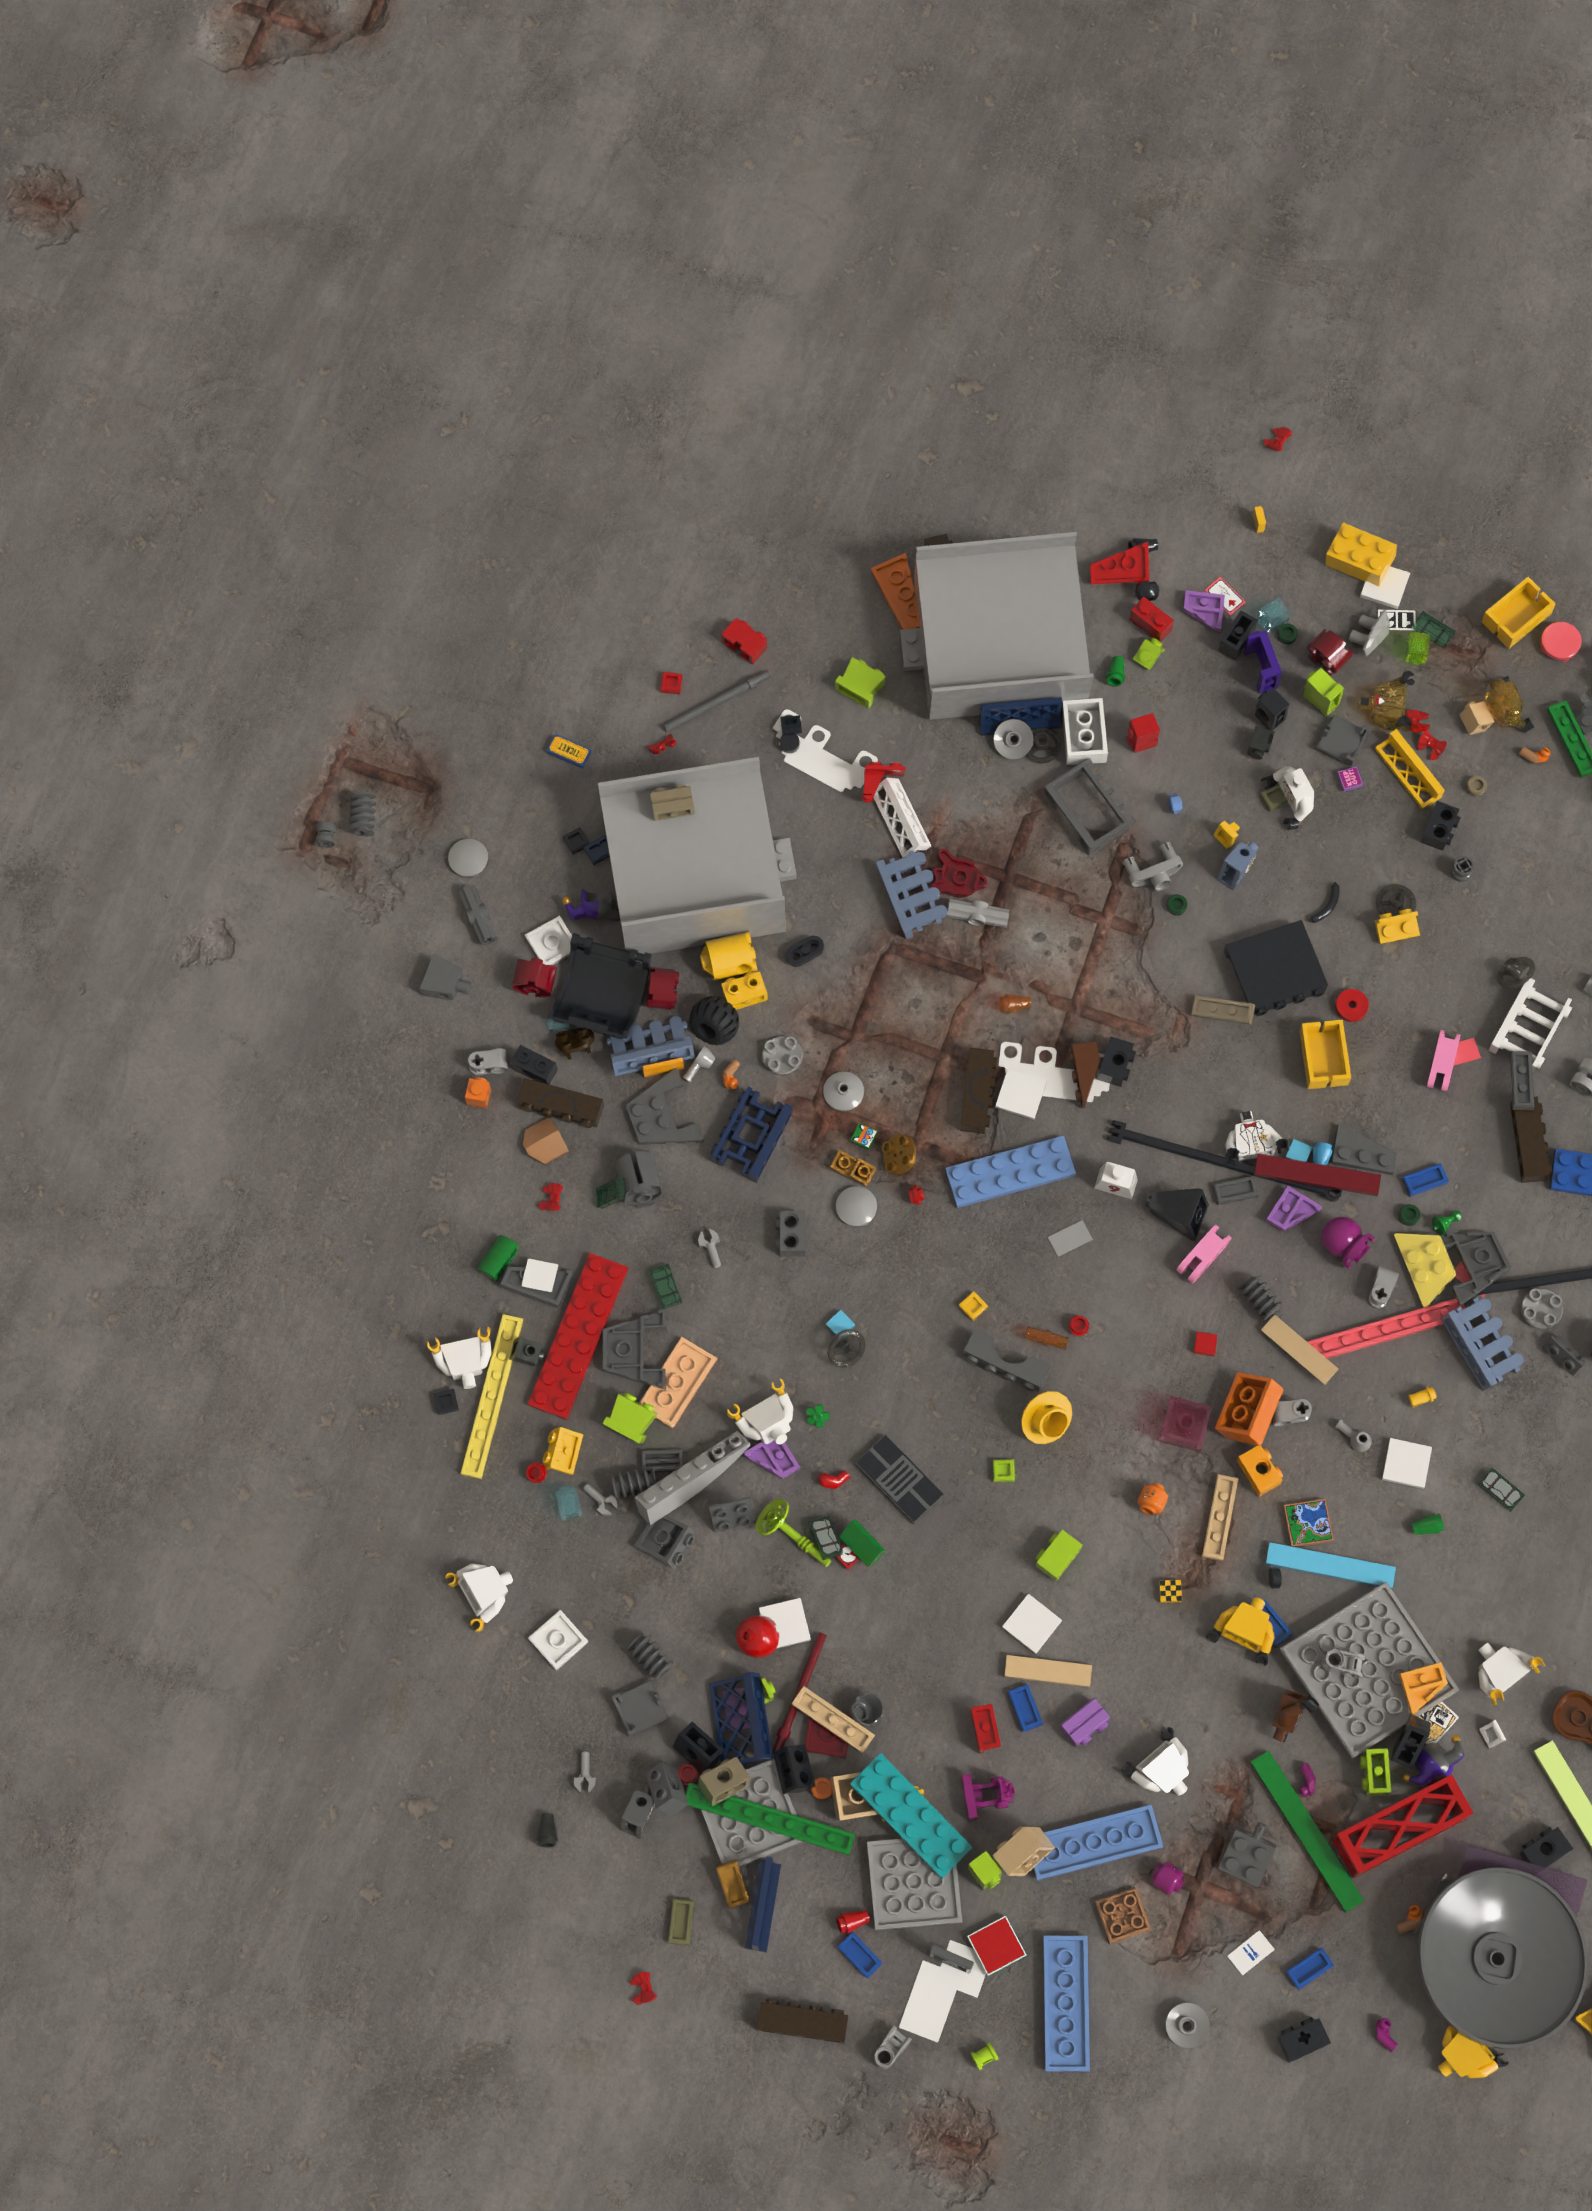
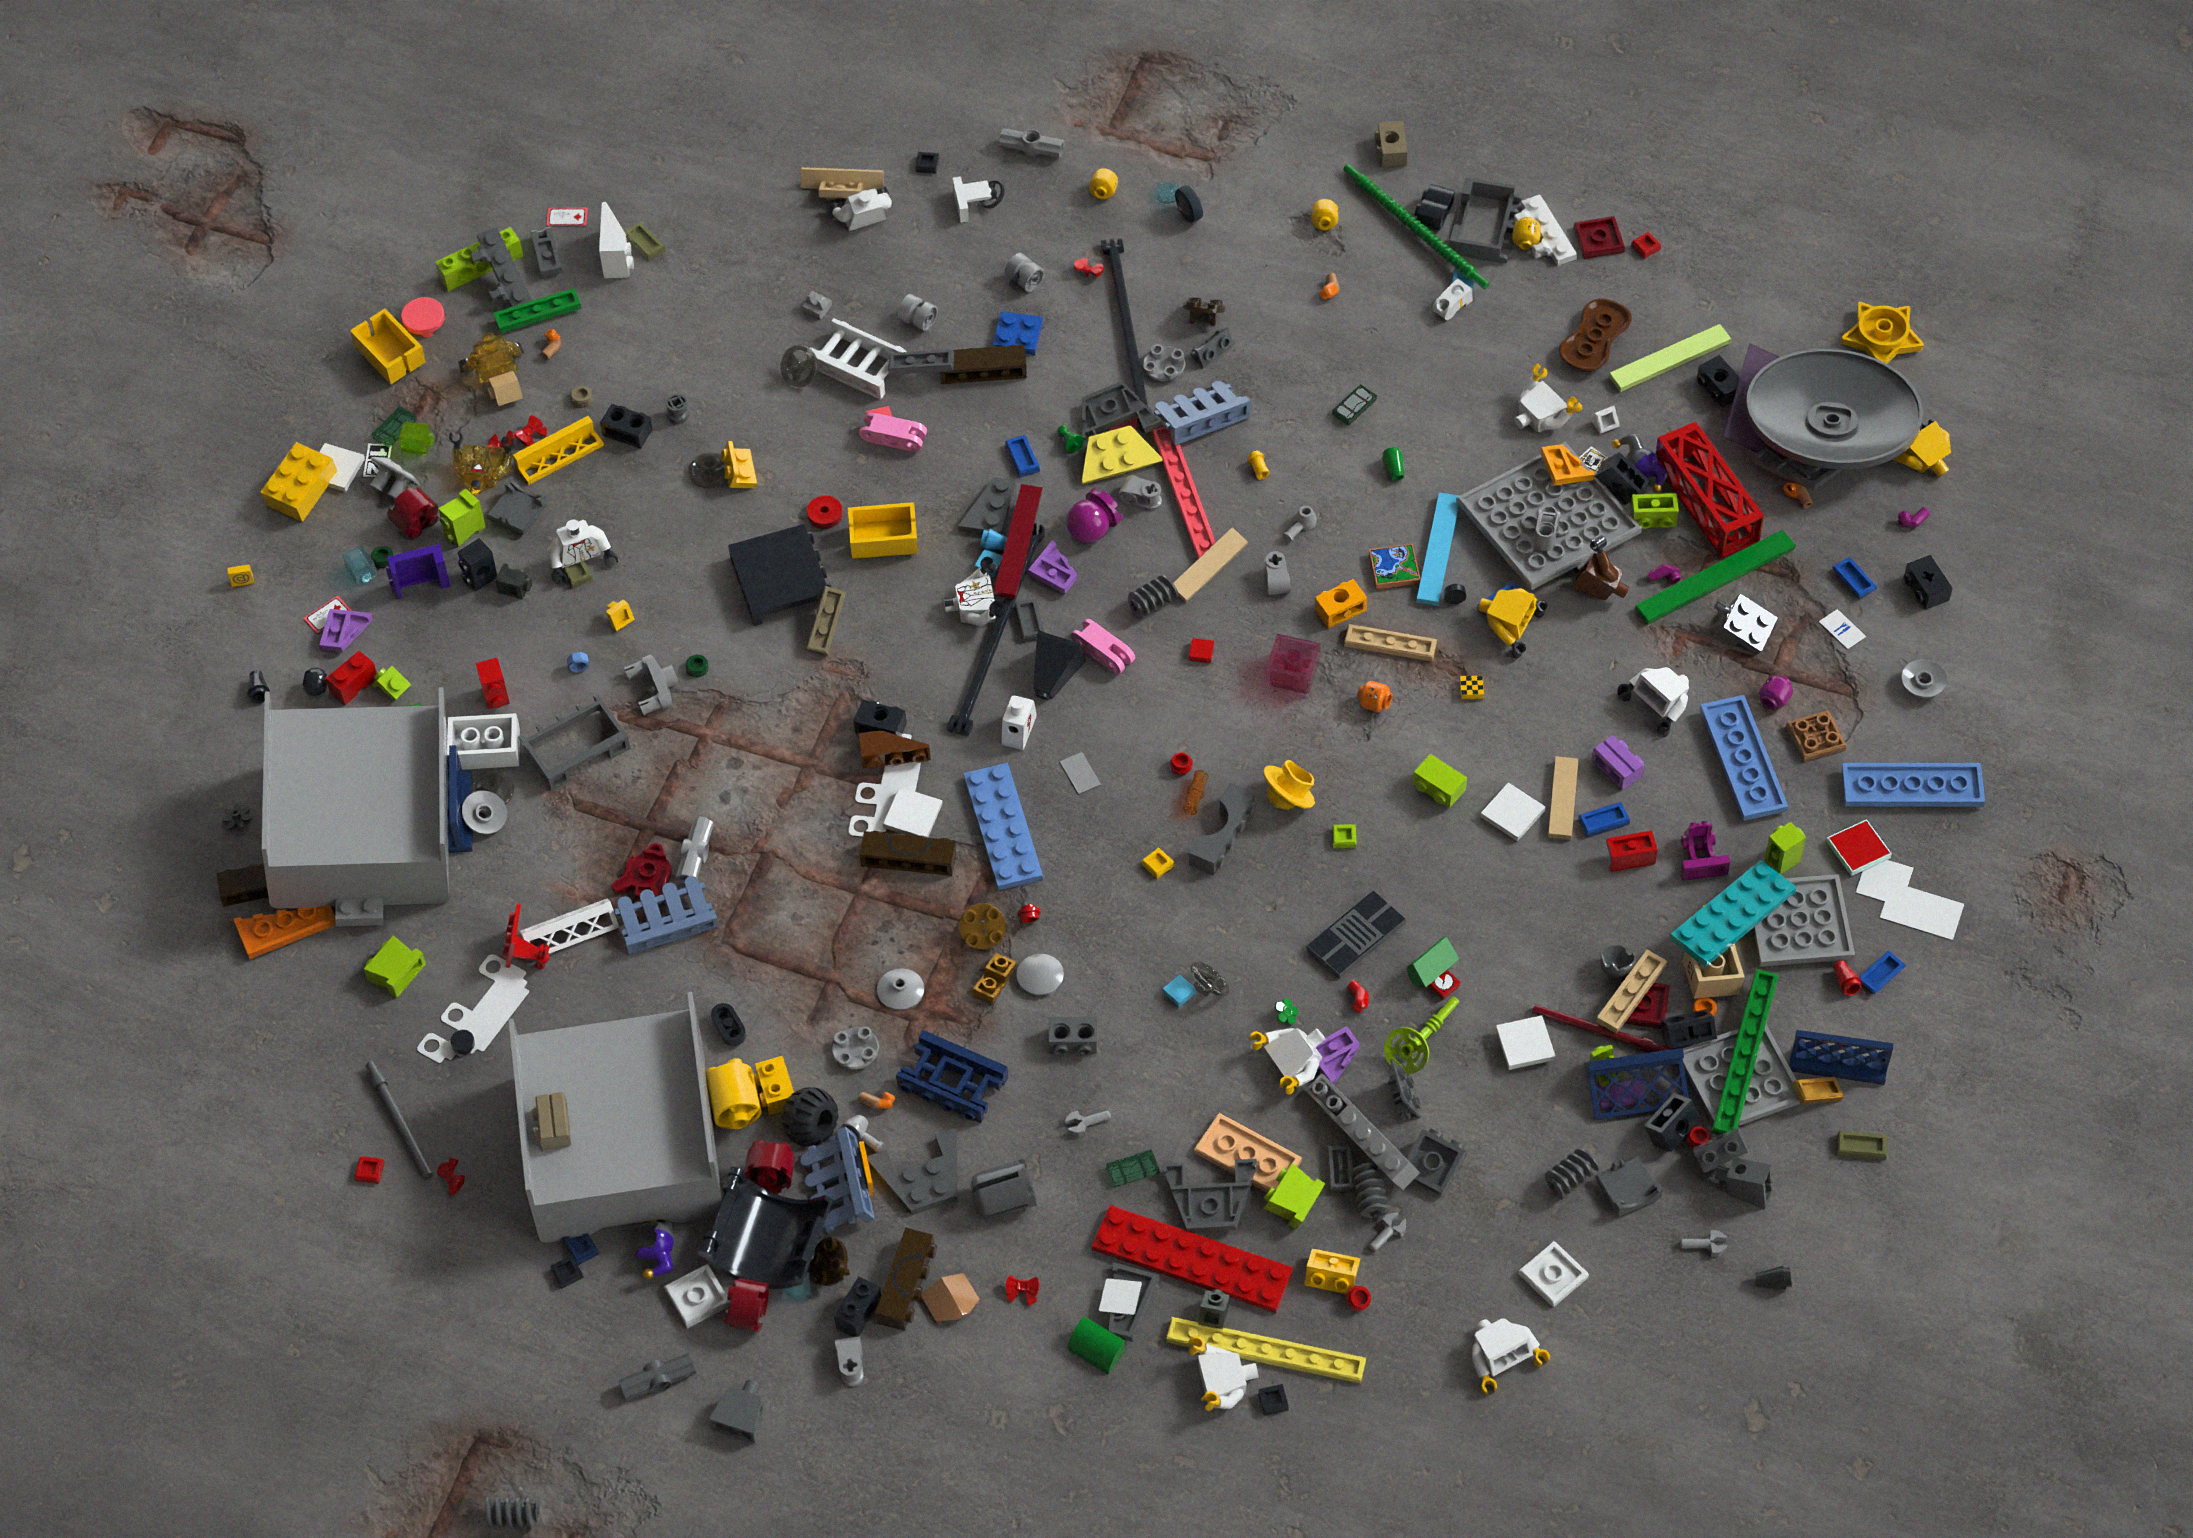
camera: 90 degrees left, 15 degrees down
light grey dish [448,839,488,877] -> none
orange brick [465,1077,491,1109] -> none
tile [547,734,591,769] -> none
clear light blue brick [555,1486,583,1521] -> none
clear green tile [596,1177,626,1209] -> none
red piece [630,1972,657,2005] -> none
dark tan brick [698,1757,750,1806] -> none
red brick [721,618,767,665] -> none
red cylinder [735,1615,780,1658] -> none
dark brown brick [757,1999,848,2044] -> none
black tile [780,715,802,735] -> none
tile [808,1516,843,1560] -> none
tile [850,1122,878,1151] -> none
light grey piece [874,2025,912,2069] -> none
dark grey tile [930,1945,974,1974] -> none
lime bush [970,2042,999,2070] -> none
tan brick [993,1826,1055,1876] -> none
clear orange cone [1000,994,1031,1014] -> none
red wing [1089,541,1150,585] -> none
orange brick [1215,1372,1283,1446] -> none
sand blue torso [1217,841,1258,890] -> none
black brick [1219,611,1258,660] -> none
red piece [1263,427,1292,451] -> none
black piece [1309,882,1340,923] -> none
tile [1337,766,1363,792] -> none
white tile [1382,1438,1432,1489] -> none
dark green tile [1399,1204,1420,1226] -> none

